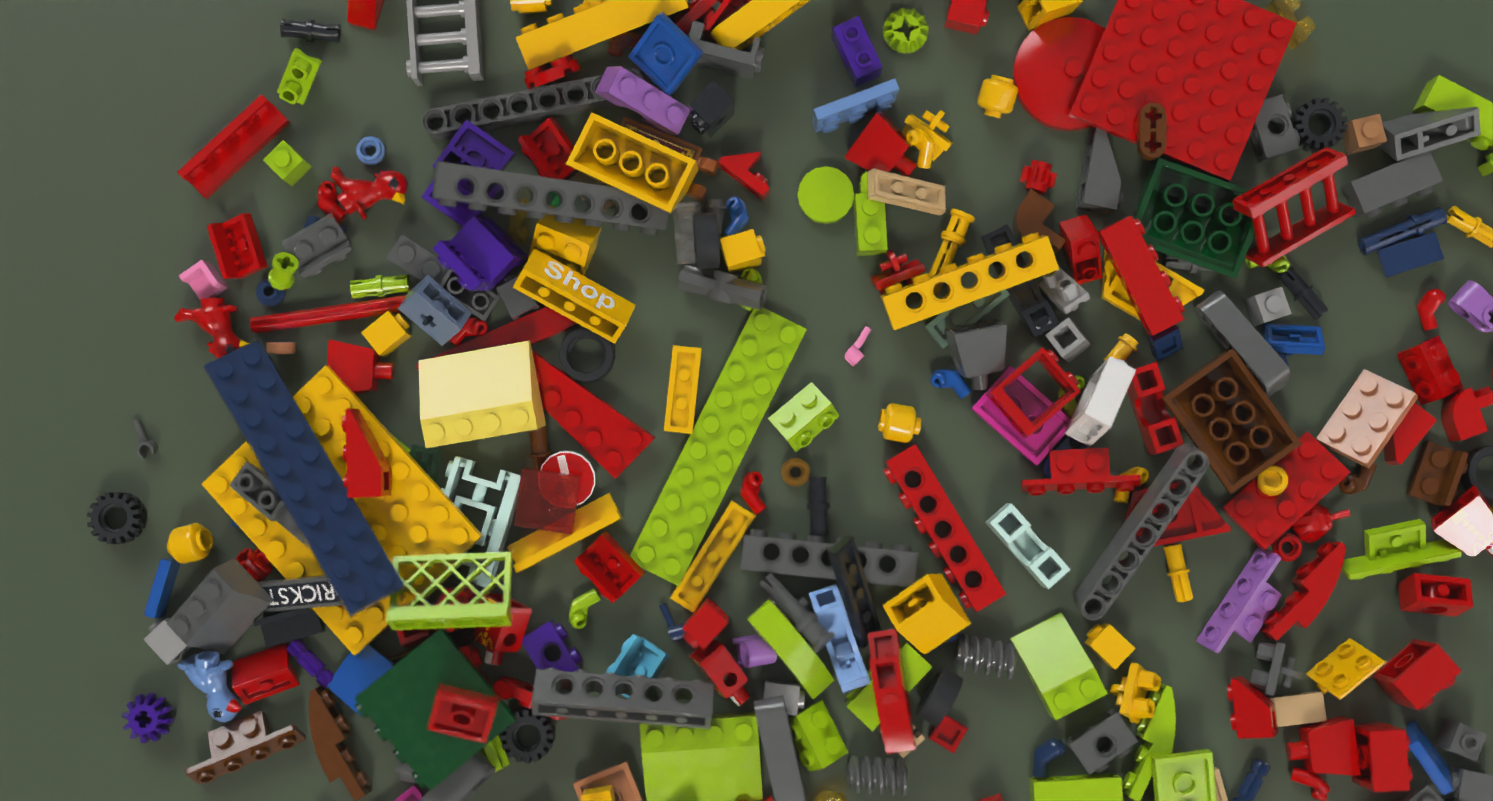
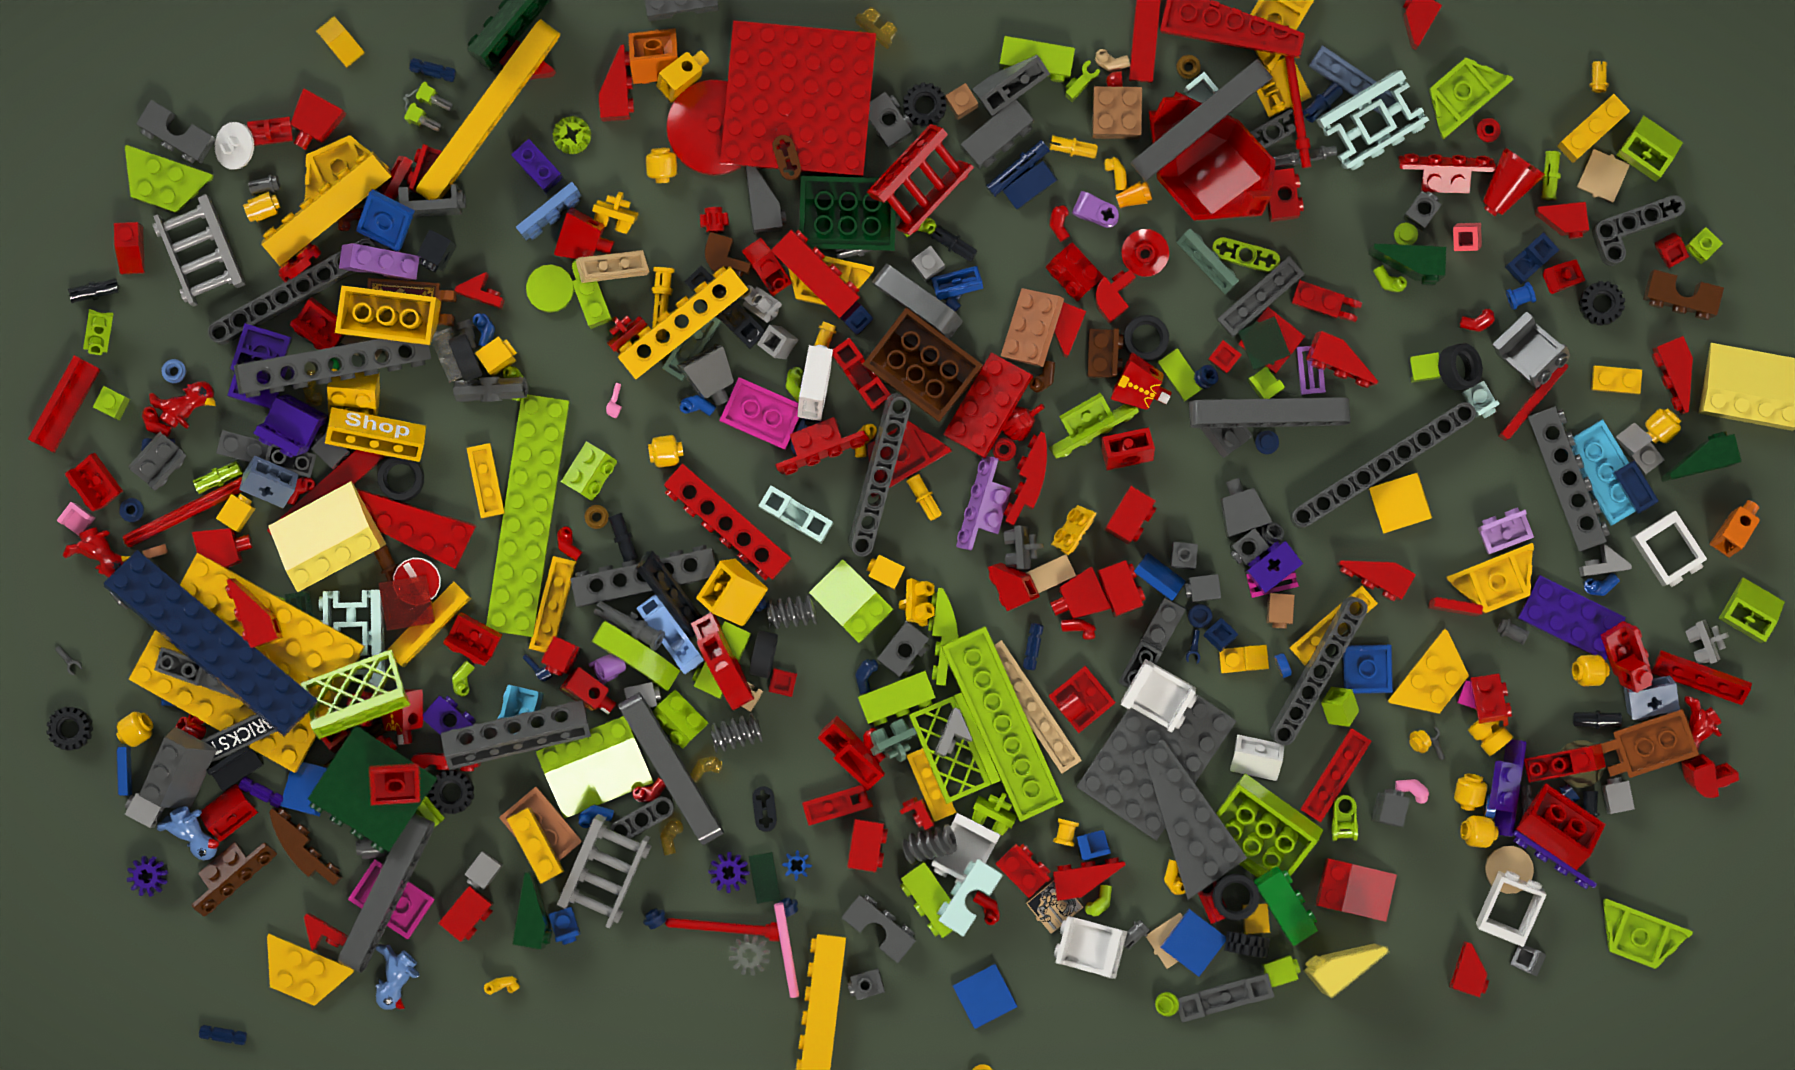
camera: 15 degrees left, 0 degrees up
lime bush [268,252,299,290] -> none
yellow arm [906,127,935,169] -> none
red window [986,347,1081,438] -> none
yellow tile [1257,465,1288,496] -> none

